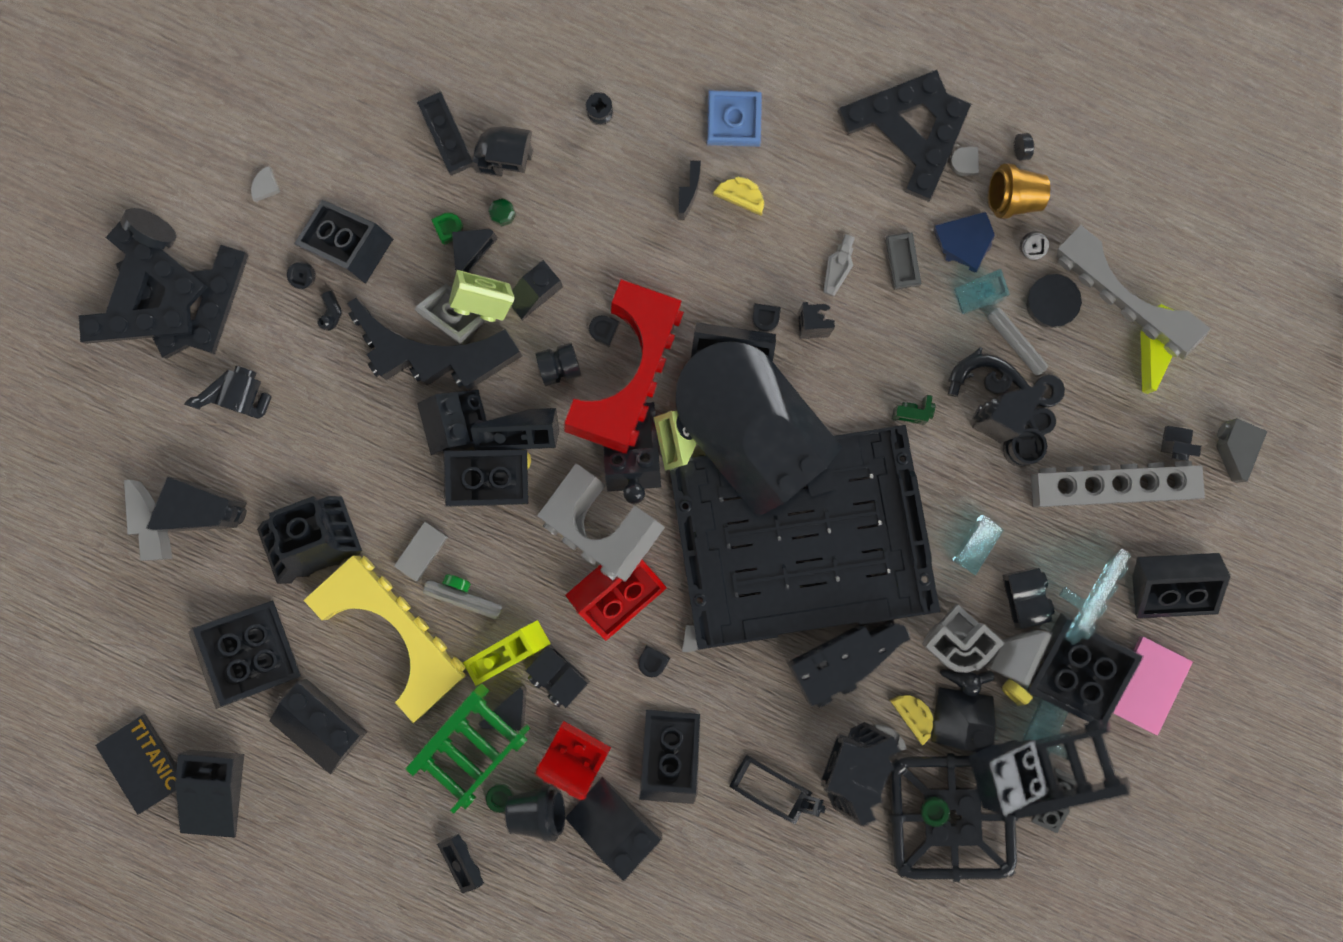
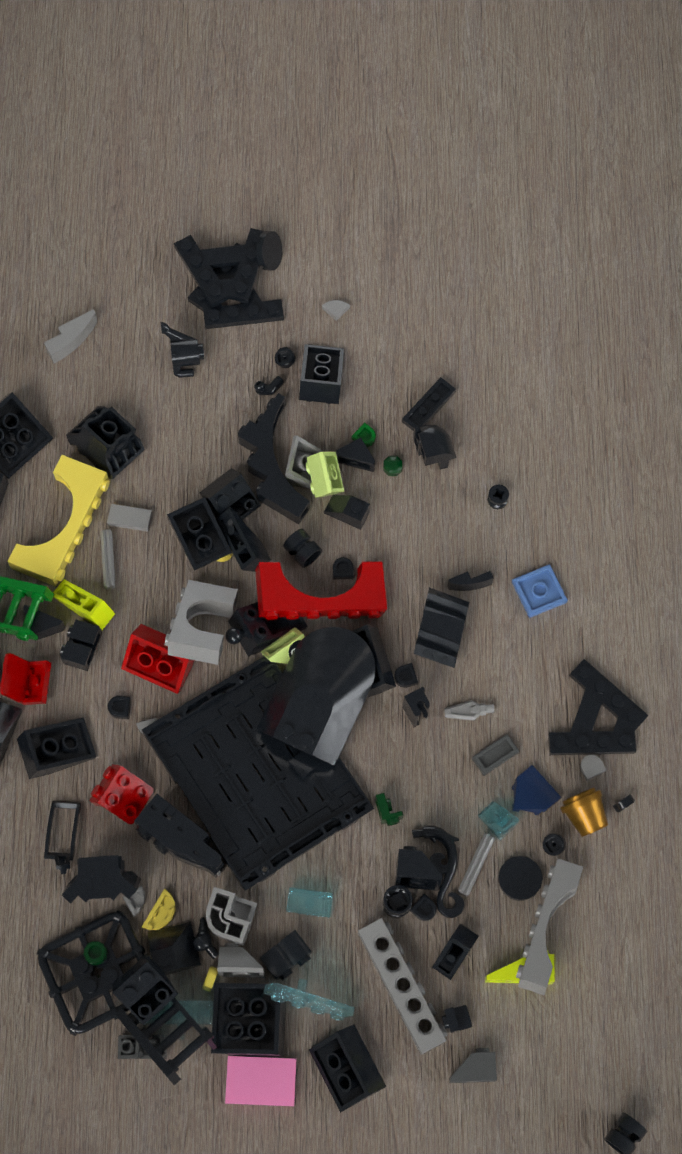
camera: 60 degrees right, 15 degrees down
black slope [146,476,247,532] -> none
green tile [442,574,471,593] -> none
light yellow tile [713,177,764,216] -> none
none -> red bracket [89,764,154,825]
none -> black slope [414,587,469,668]
none -> black slope [432,923,479,980]

